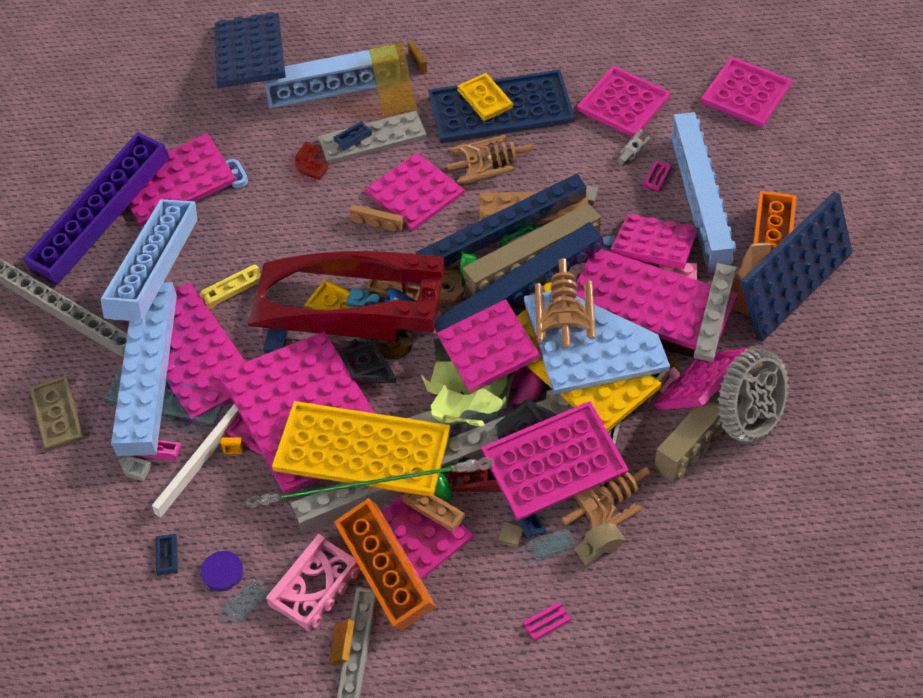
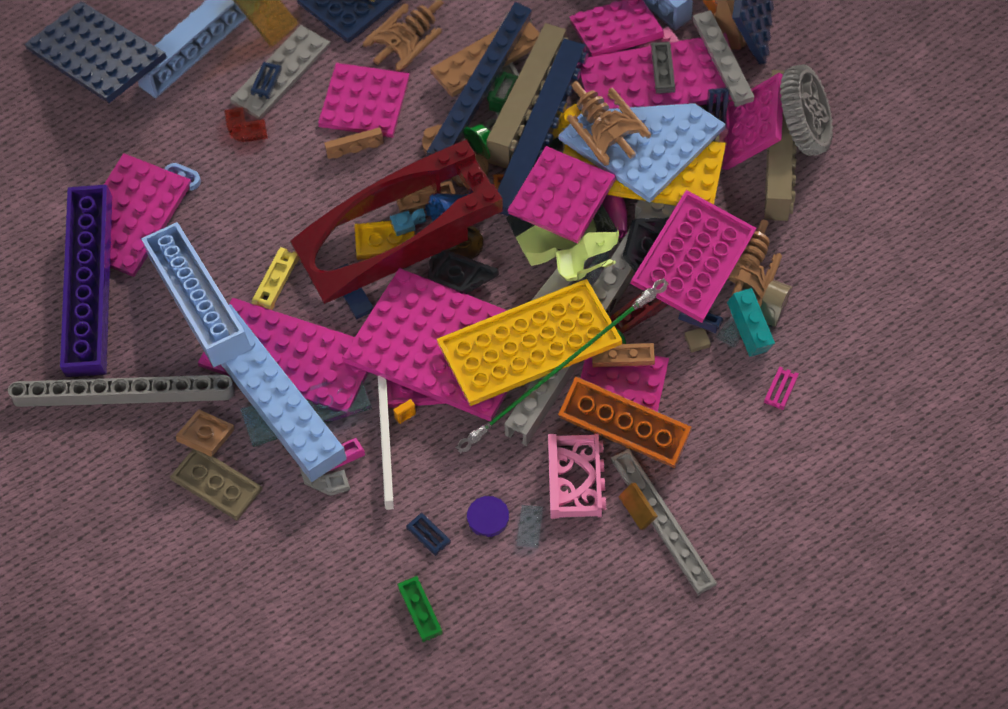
camera: 35 degrees left, 5 degrees up
none -> medium nougat plate [176,409,234,457]
none -> green plate [397,576,443,642]
none -> dark grey tile [651,42,675,93]
none -> dark blue tile [706,88,729,124]
none -> teal brick [727,288,775,357]

